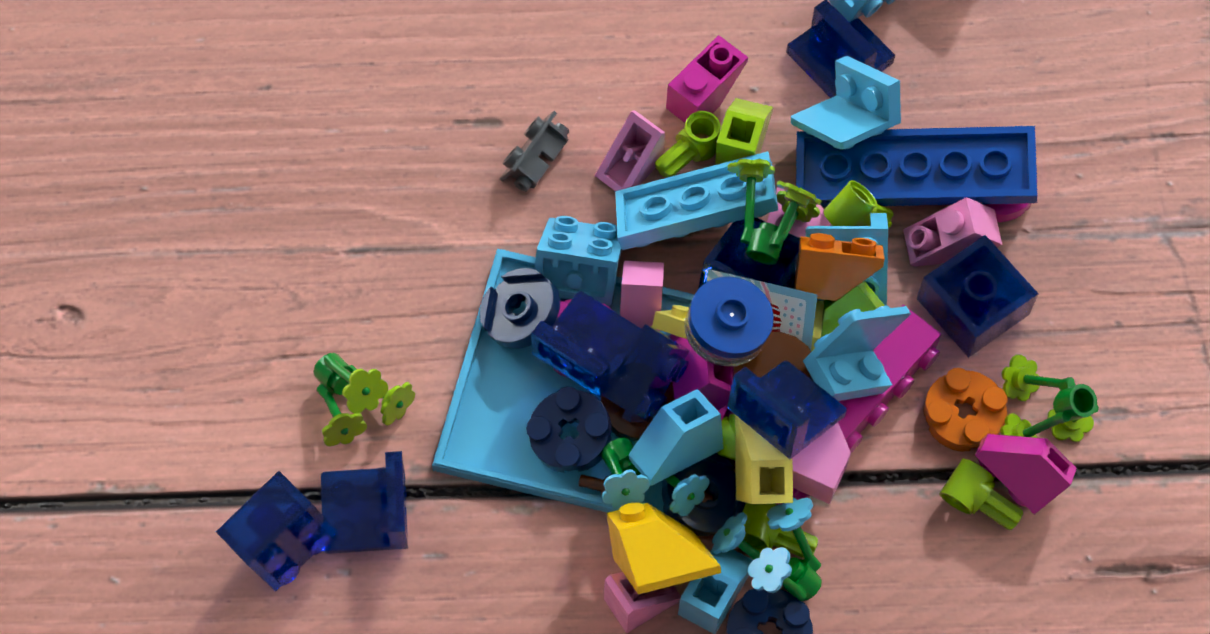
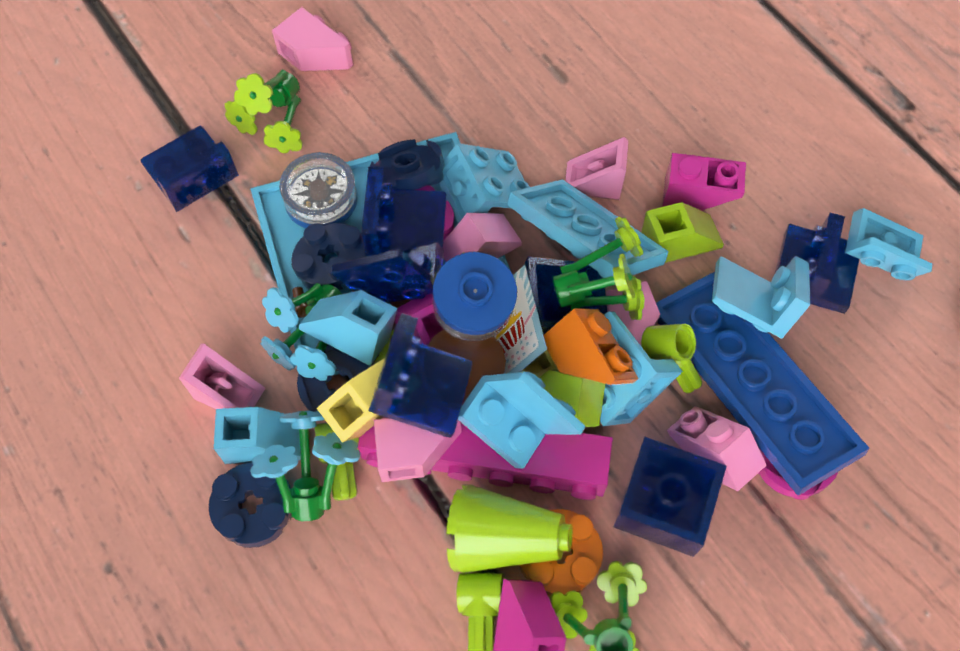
camera: 60 degrees right, 0 degrees up
clear blue brick [216,471,337,591] -> none
dark grey hinge [500,111,569,192] -> none
yellow slope [607,503,721,595] -> none
lime axle [655,111,720,178] -> none
none -> bright pink slope [272,7,353,71]
none -> clear piece [280,152,357,228]
none -> lime cone [447,484,573,573]

